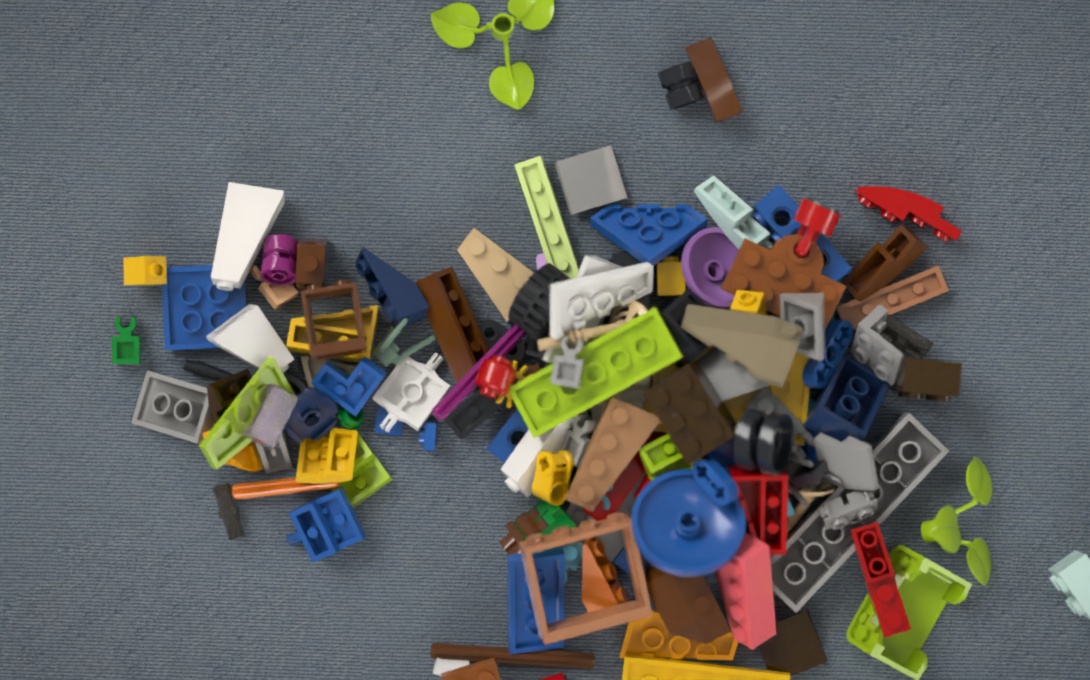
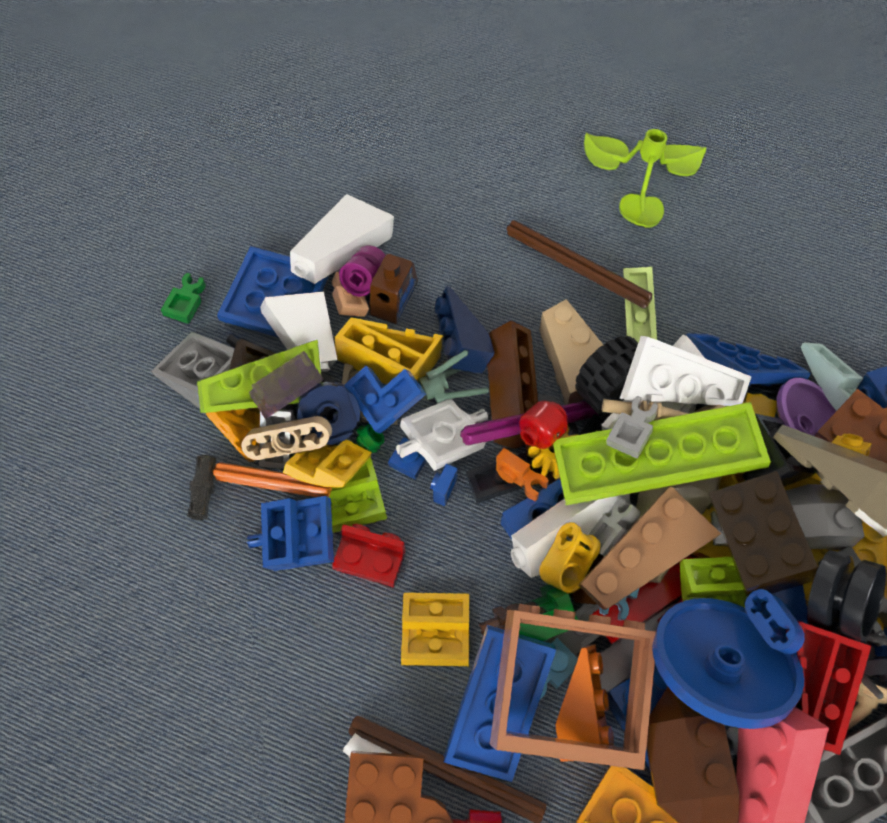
camera: 25 degrees right, 25 degrees down
yellow brick [123,256,167,285] -> none
reddish brown window [301,280,368,361] -> none
light grey slope [555,145,627,215] -> none
black wheel [658,61,704,110] -> none
reddish brown slope [685,38,743,124] -> none
none -> tan beam [241,416,332,460]
none -> red bracket [332,524,406,587]
none -> yellow slope [401,593,469,666]
none -> orange plate [496,448,549,501]
none -> reddish brown axle [507,220,653,308]

